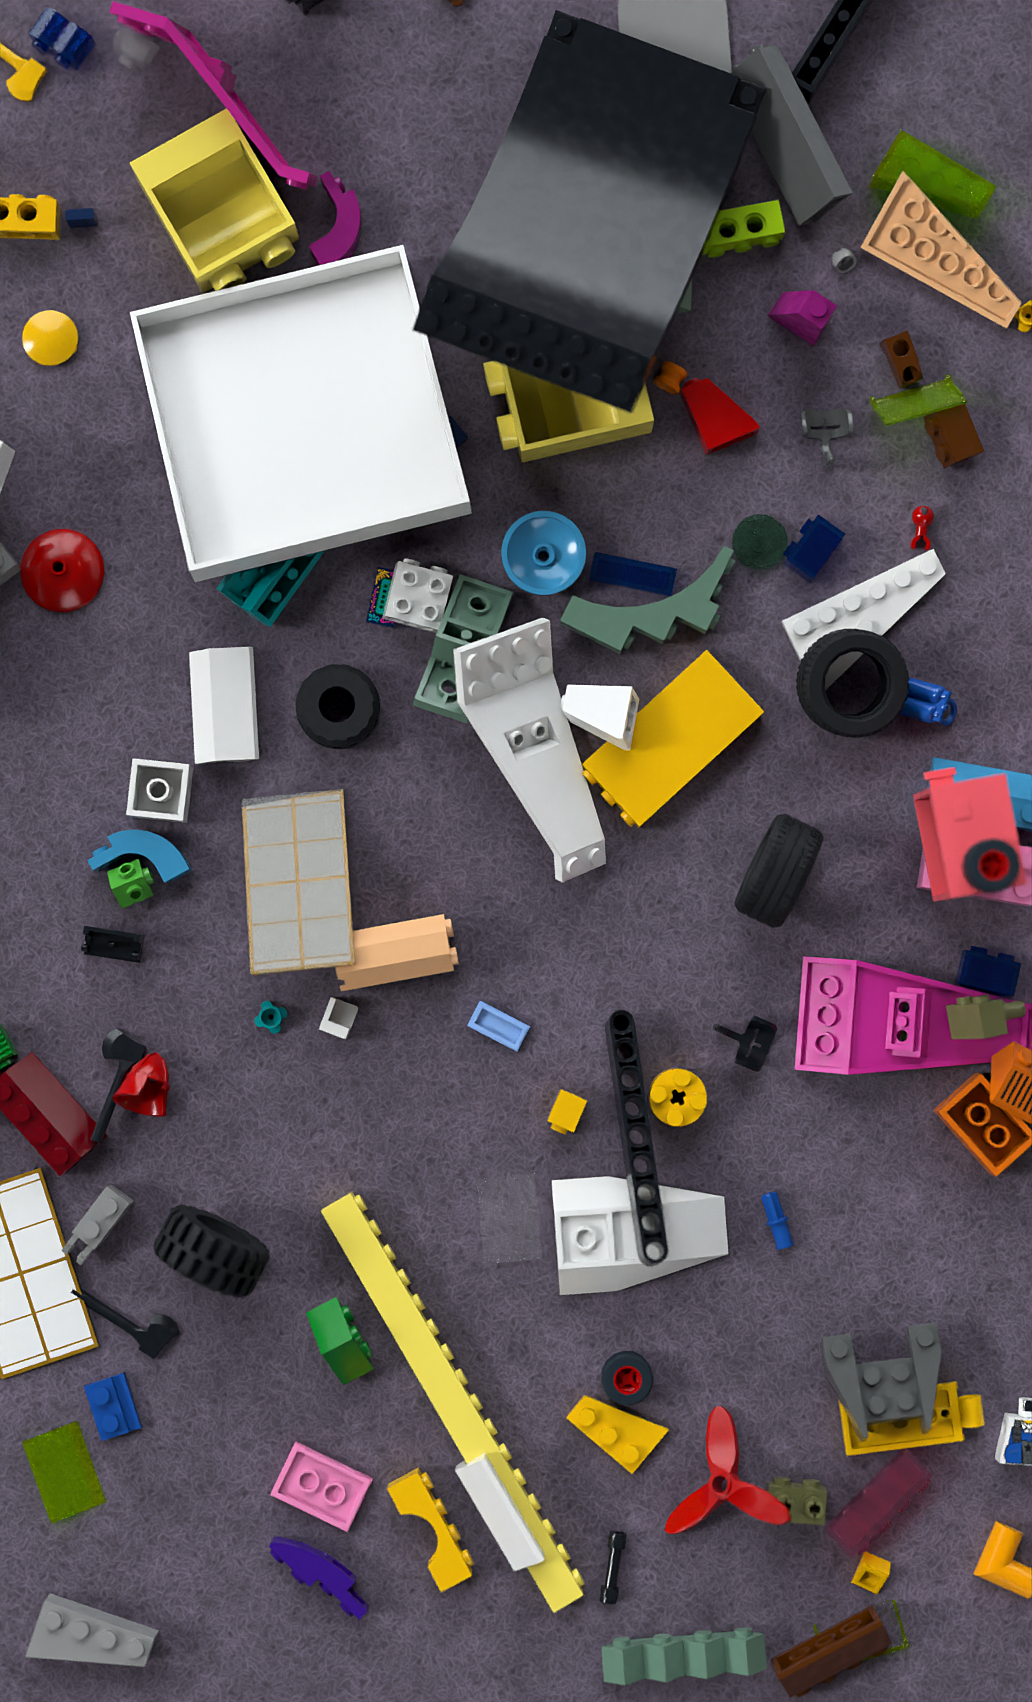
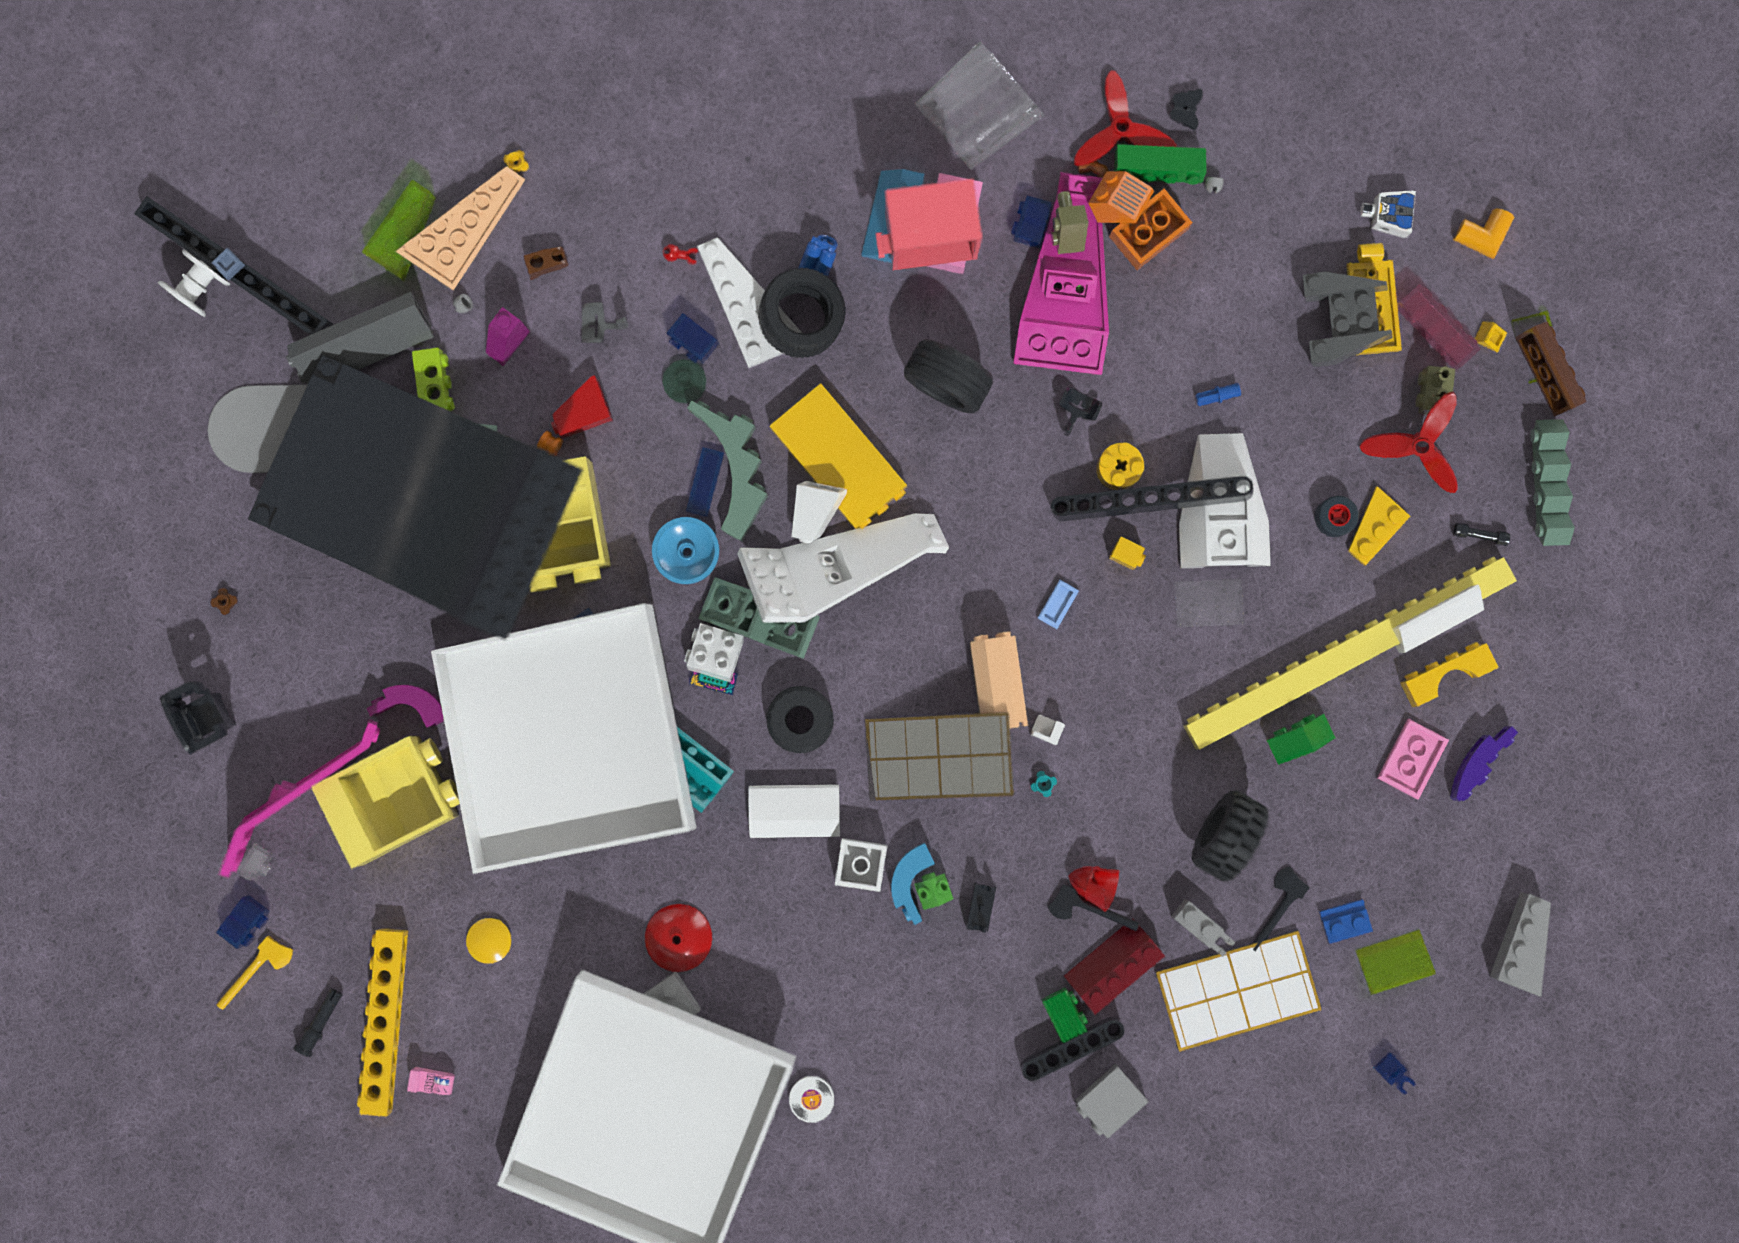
camera: 80 degrees left, 0 degrees up
dark blue tile [65,208,98,228] -> none
clear neon green piece [869,374,967,426] -> none
reddish brown brick [923,399,984,469] -> none
black wheel [962,838,1020,893] -> none

